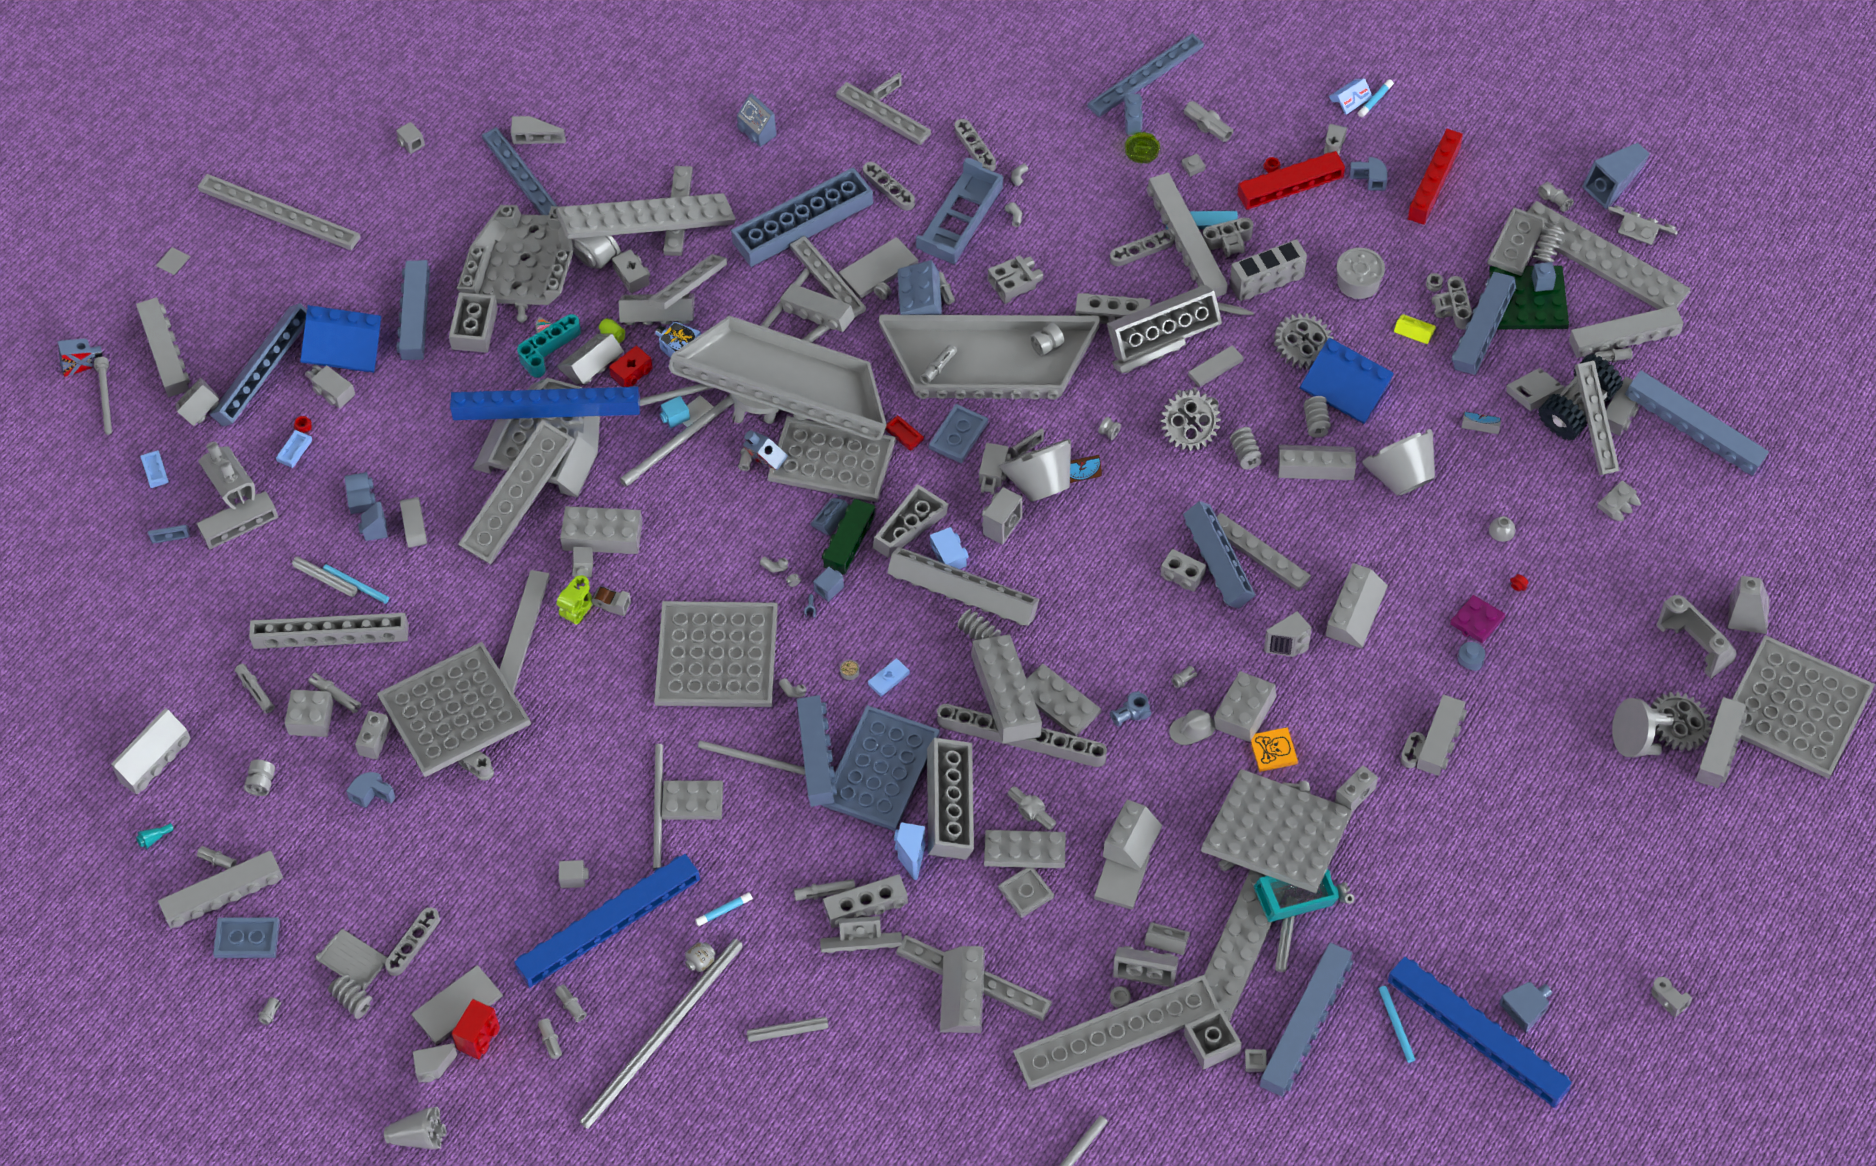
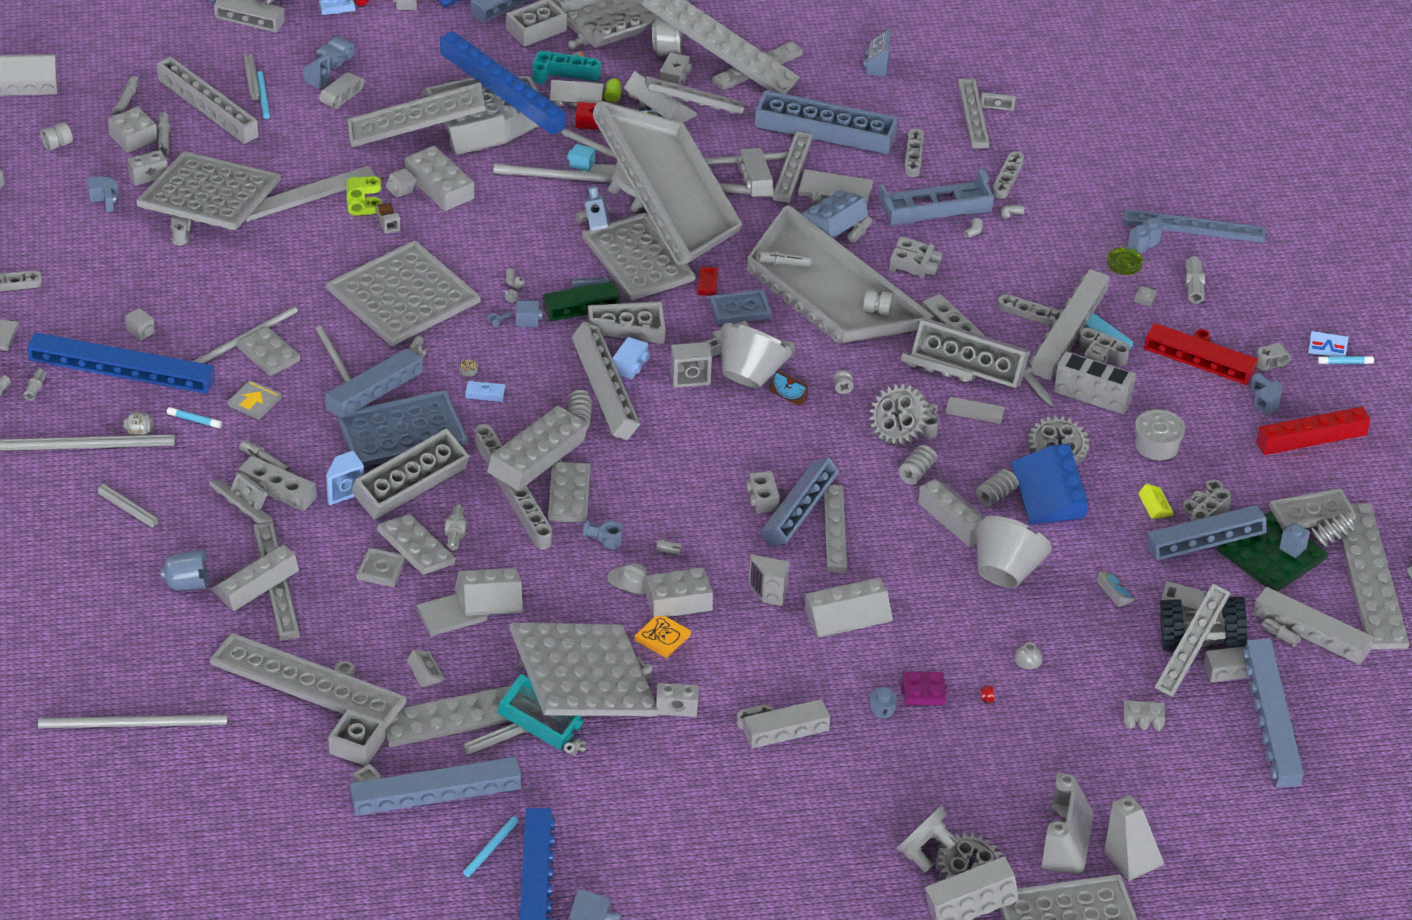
camera: 45 degrees right, 15 degrees down
light grey slope [1113,946,1179,987] -> none
light grey connector [1538,181,1574,212] -> none
none -> sand blue cylinder [161,550,209,591]
none -> light grey tile [228,380,281,420]

